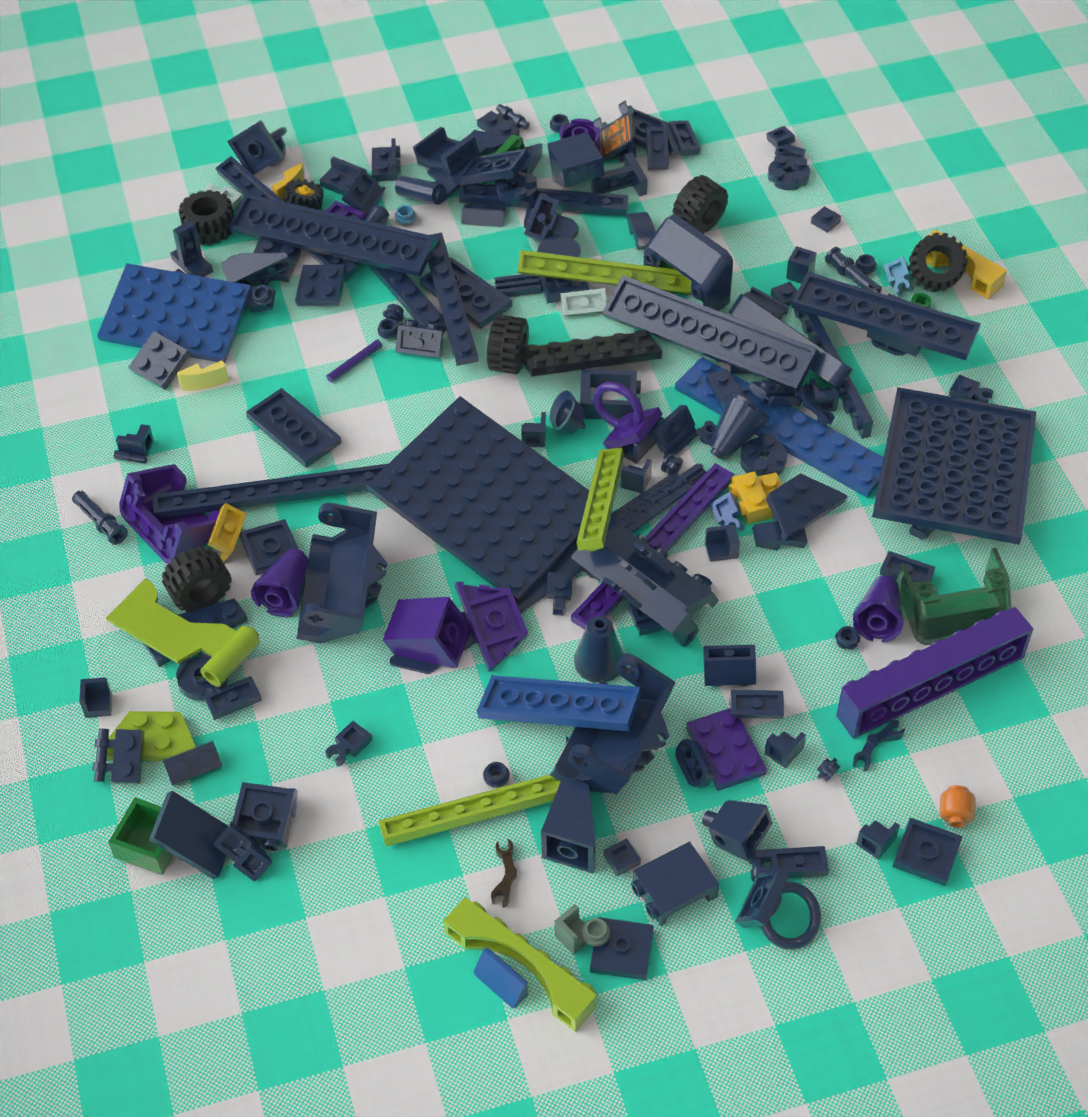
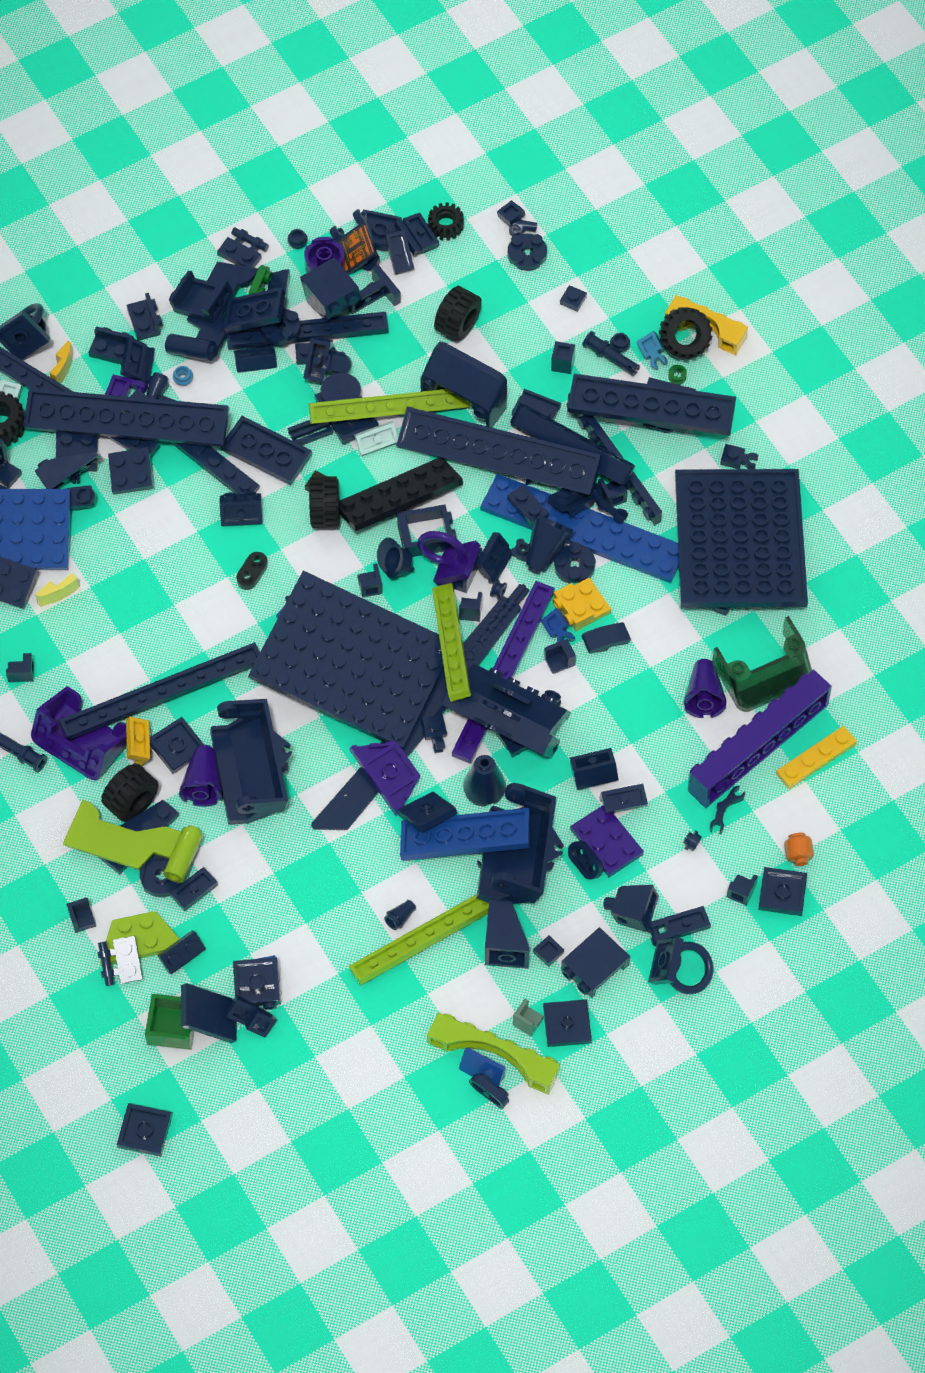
camera: 15 degrees left, 10 degrees up
dark blue pin [114,450,147,464] -> none
dark blue plate [246,388,342,468] -> none
black wheel [284,179,324,210] -> none
dark blue plate [325,721,373,767] -> none
dark purple bar [326,339,382,383] -> none
dark blue plate [377,318,398,339] -> none
dark blue plate [383,304,404,323] -> none
dark purple slope [383,597,471,668] -> none
dark blue plate [428,232,479,366] -> none
dark blue plate [483,762,510,788] -> none
dark brown piece [491,839,517,908] -> none
sand green plate [582,918,610,946] -> none
dark blue slope [626,212,656,250] -> none
dark blue panel [764,732,806,768] -> none
dark blue wing [766,473,848,542] -> none
dark blue plate [771,282,798,306] -> none
dark blue plate [835,626,860,650] -> none
dark blue plate [879,551,936,591] -> none
none -> dark blue plate [116,1103,172,1157]
none -> black plate [236,552,268,590]
none -> dark blue cone [384,900,416,930]
none -> dark blue plate [397,792,457,832]
none -> black tyre [428,202,464,241]
none -> dark blue plate [469,1073,509,1109]
none -> yellow plate [776,726,857,790]

